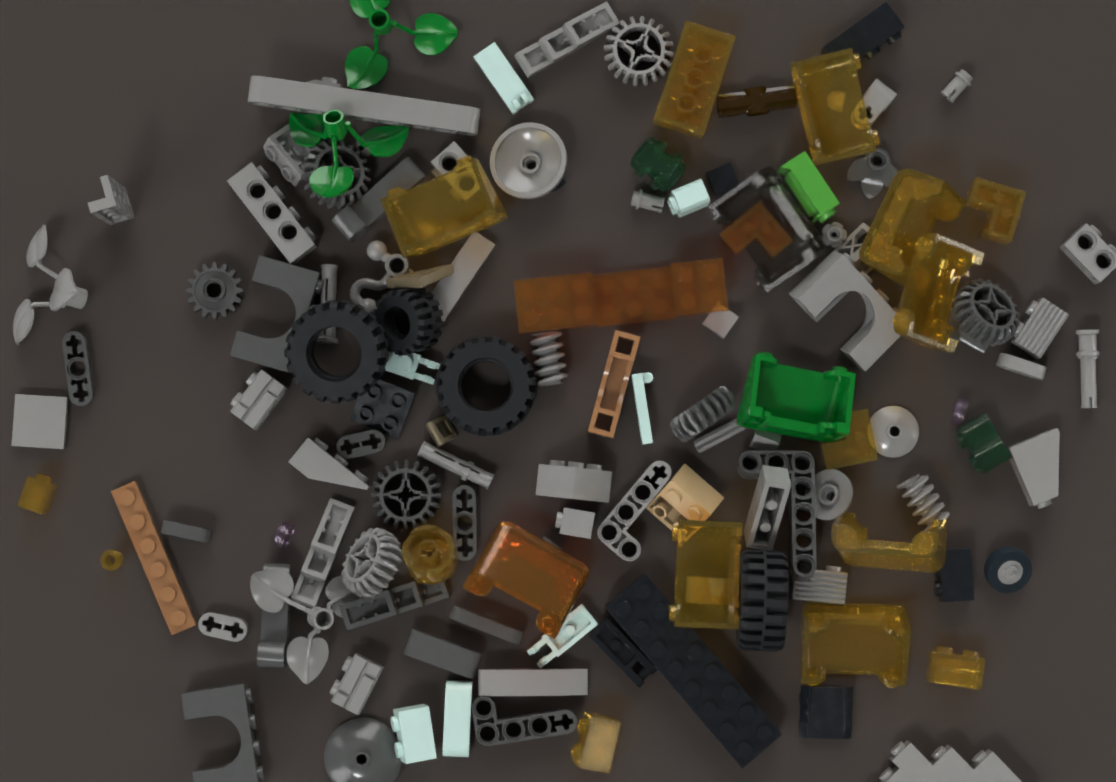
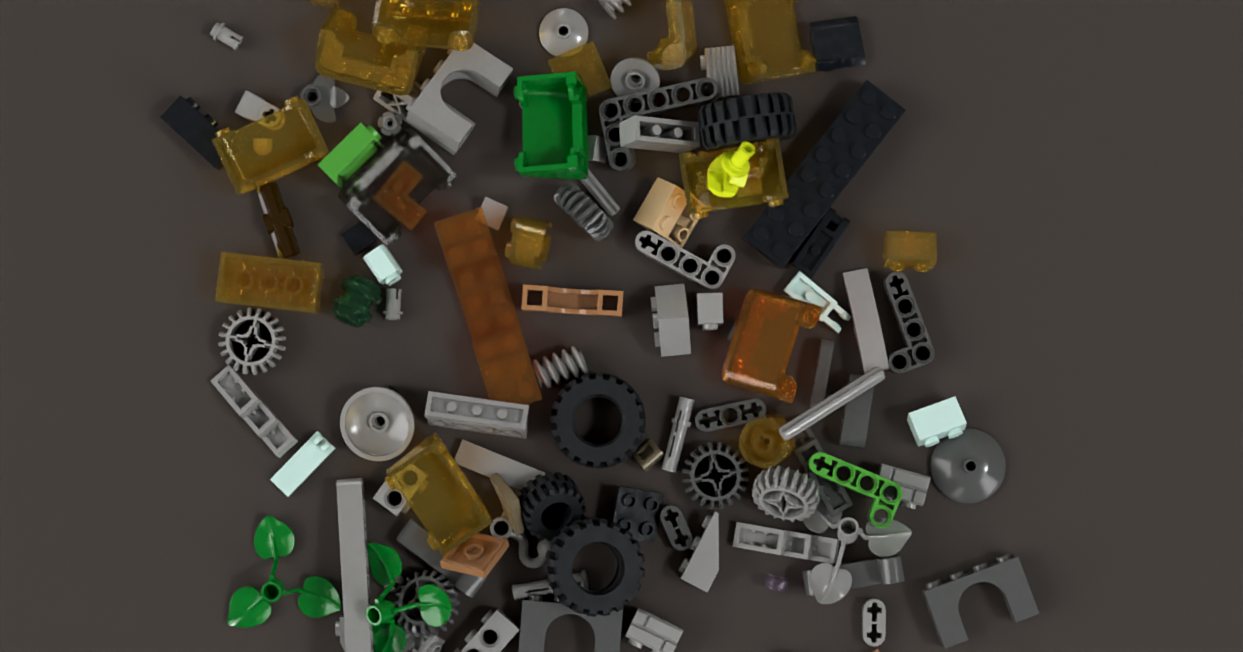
camera: 95 degrees left, 0 degrees up
light aqua hinge [385,350,440,385] -> none
light aqua beam [443,680,473,757] -> none
light aqua hinge [631,372,653,445] -> none
none -> light grey fence [424,391,529,439]
none -> medium nougat tile [440,530,509,578]
none -> clear yellow brick [505,215,552,271]
none -> neon yellow piece [707,141,755,197]
none -> light grey axle [779,367,885,440]
none -> bright green beam [807,452,902,528]

